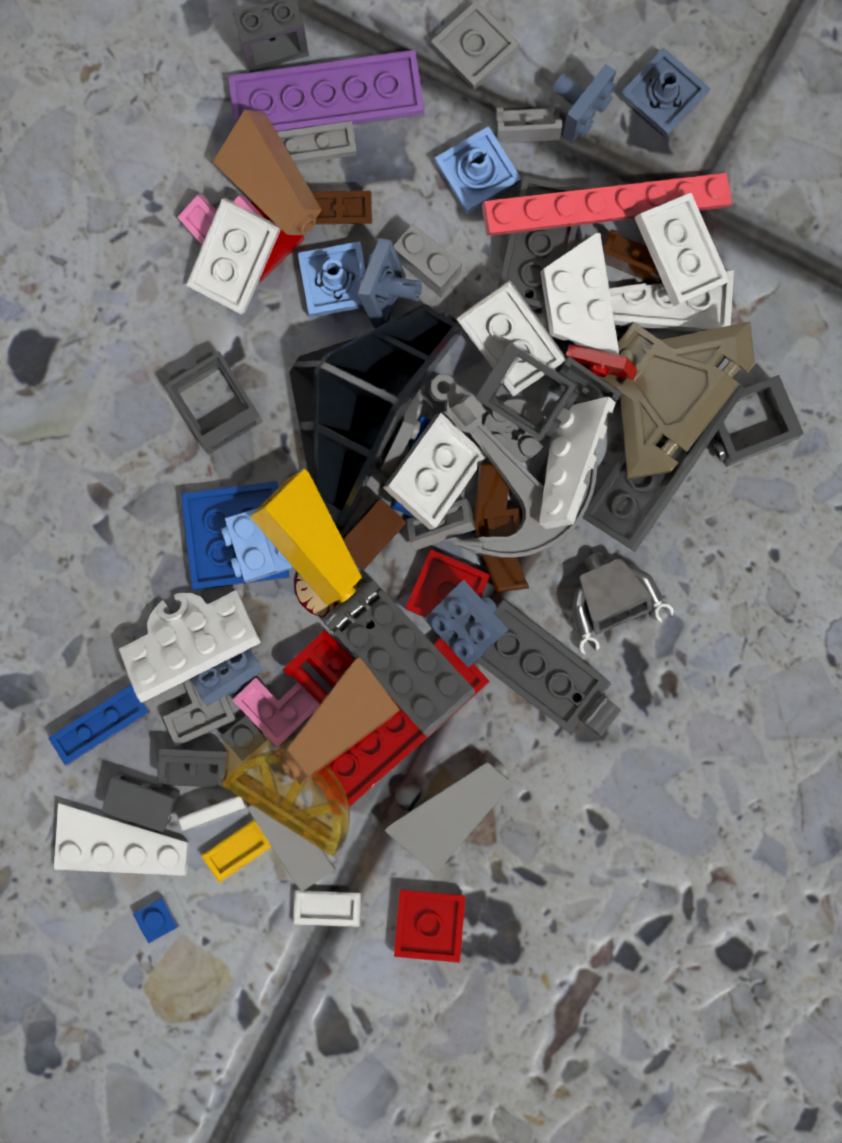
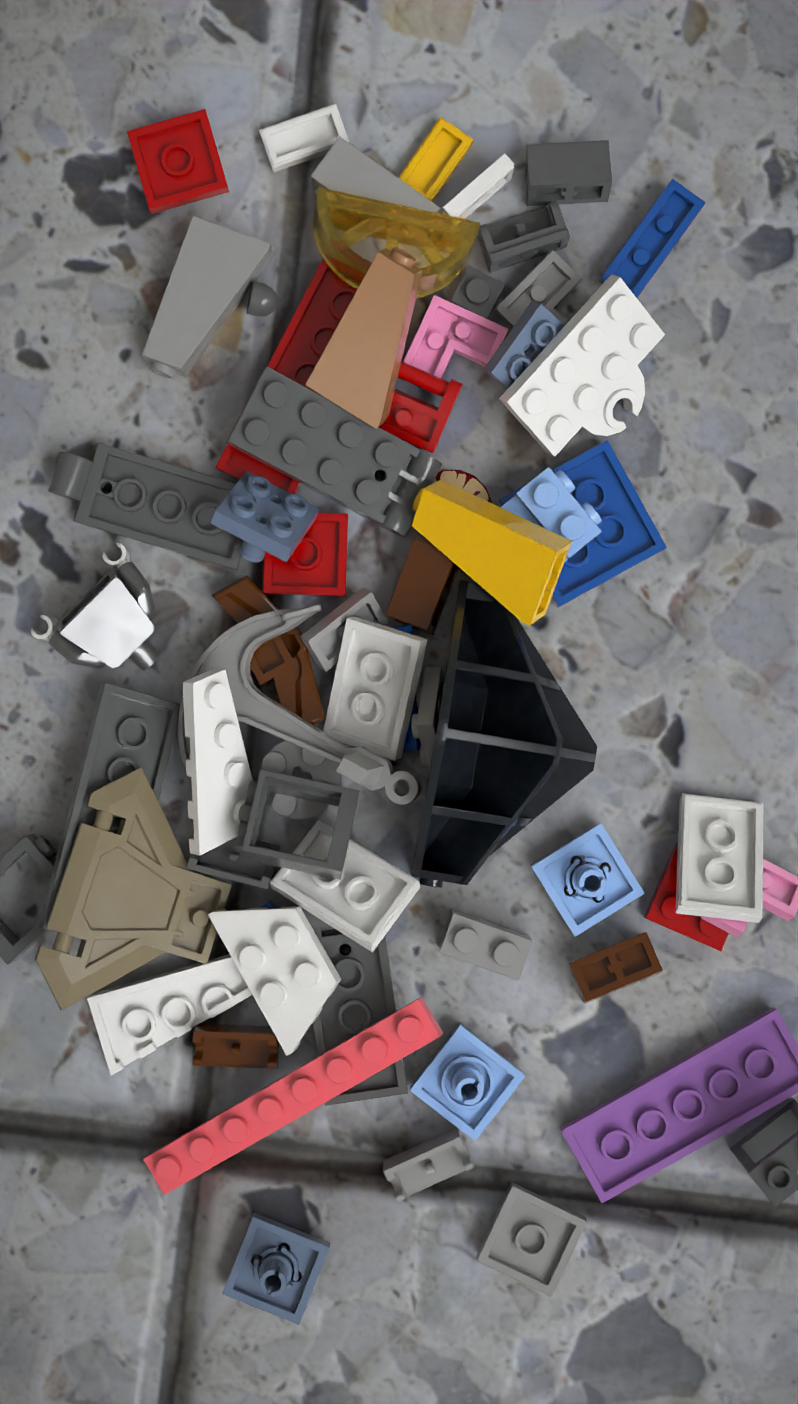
camera: 155 degrees right, 5 degrees up
white wing [54,803,189,876] -> none
blue plate [133,897,179,944] -> none
dark grey window [164,351,263,455] -> none
medium nougat slope [213,109,322,235] -> none
light grey plate [277,121,357,164] -> none
sand blue plate [357,239,422,328] -> none
sand blue plate [552,64,616,143] -> none
red plate [566,344,637,380] -> none
white plate [634,193,730,307] -> none

